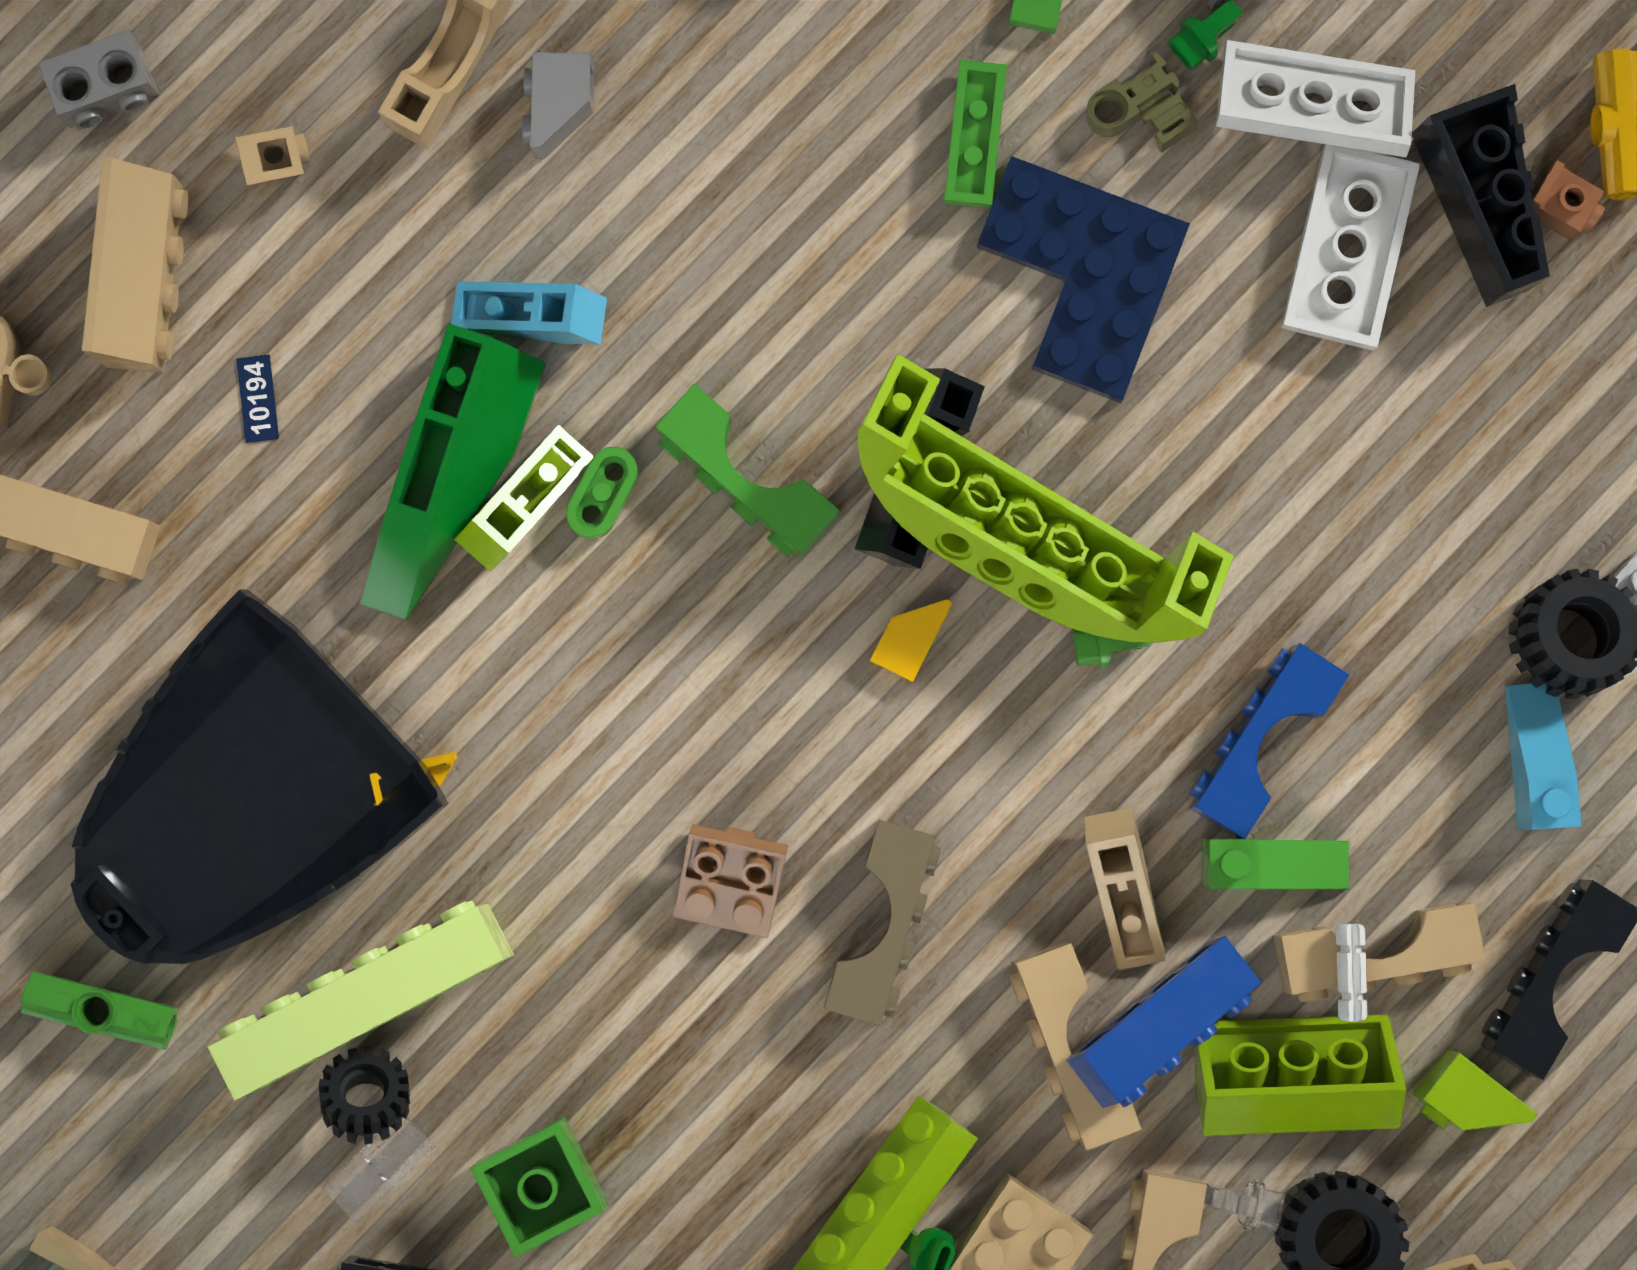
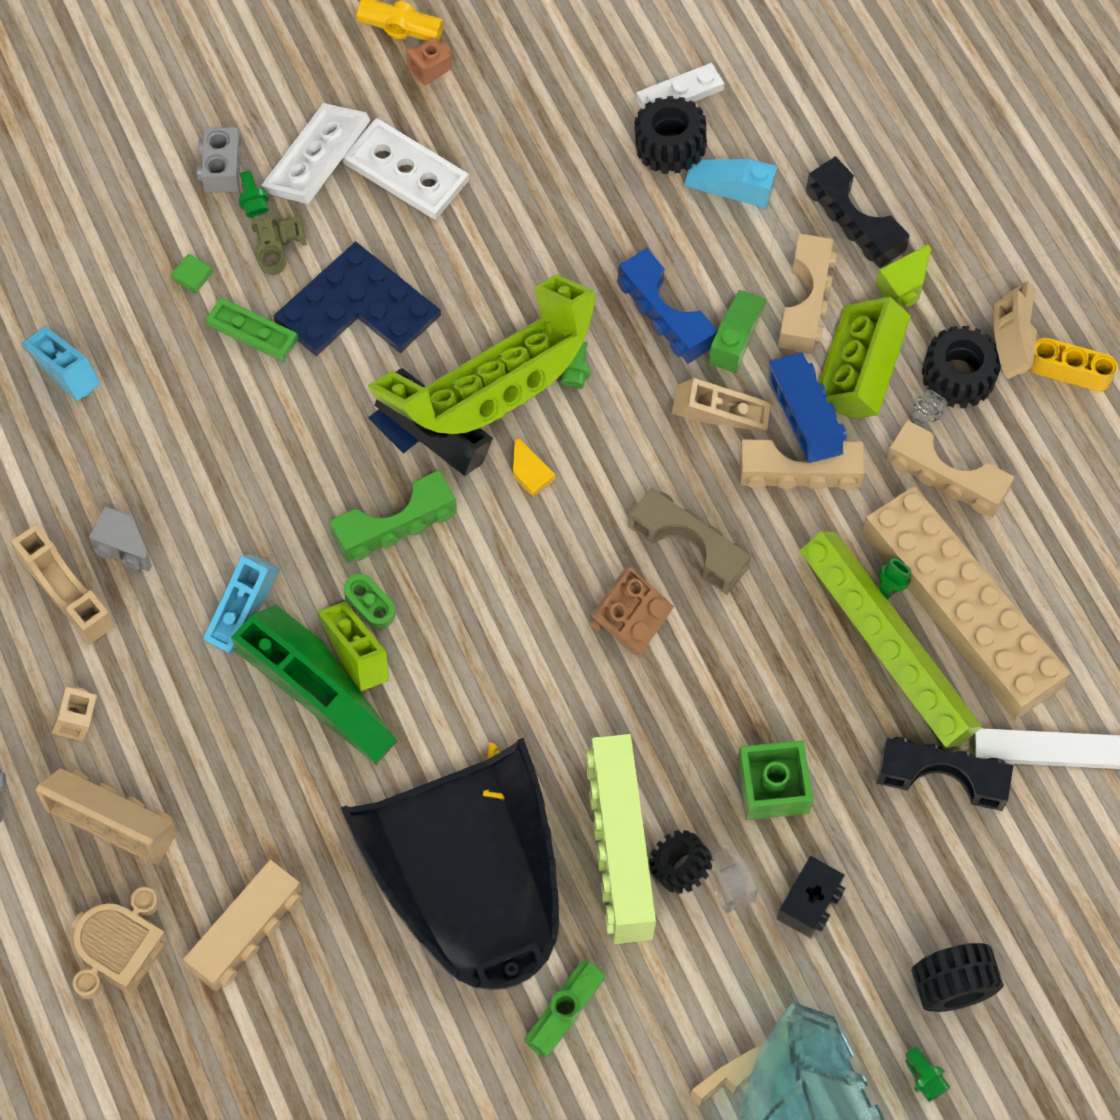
camera: 70 degrees left, 20 degrees down
dark blue sticker [236,354,279,443] -> none
white axle [1336,924,1367,1022] -> none
black wedge [1412,84,1550,307] -> none

